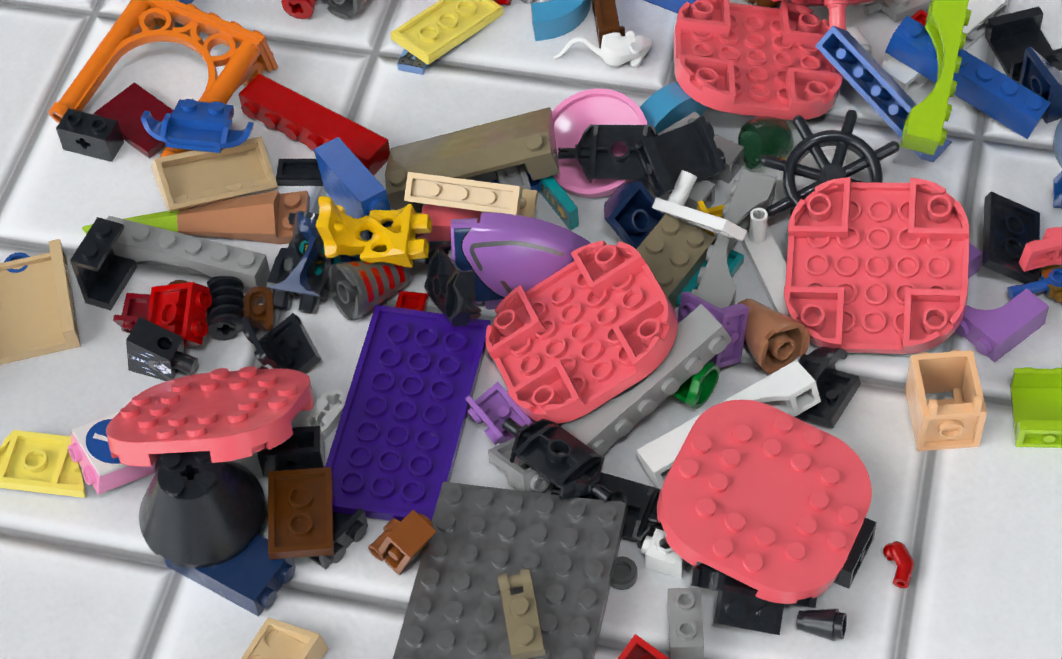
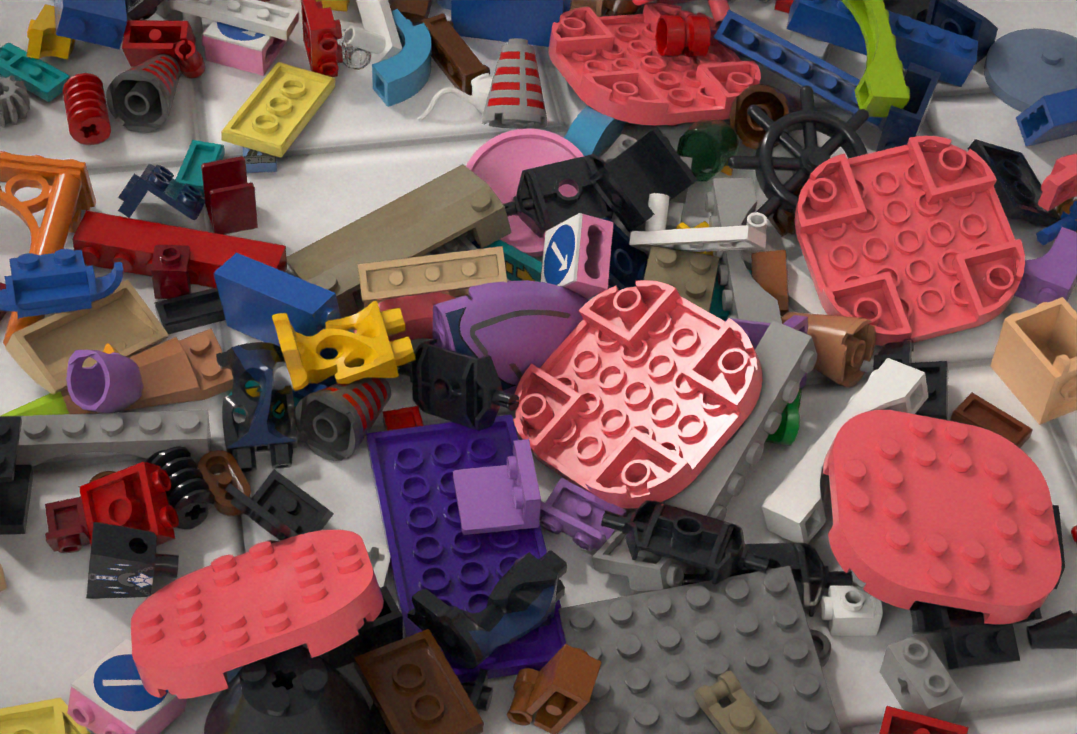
camera: 30 degrees left, 5 degrees down
none -> medium lavender piece [66,343,143,413]
none -> dark blue bracket [118,163,205,220]
none -> dark red bracket [151,245,191,299]
none -> teal tile [175,140,225,197]
none -> dark red piece [201,156,258,235]
none -> black hips [407,550,567,669]
none -> medium lavender bracket [453,439,541,535]
none -> light grey cone [482,38,547,129]
none -> piece [541,213,613,299]
none -> red wheel [655,15,711,57]
none -> reddish brown cone [729,84,801,150]
none -> dark orange tile [751,250,789,316]
none -> dark blue panel [876,62,941,152]
none -> copper tile [950,392,1033,448]

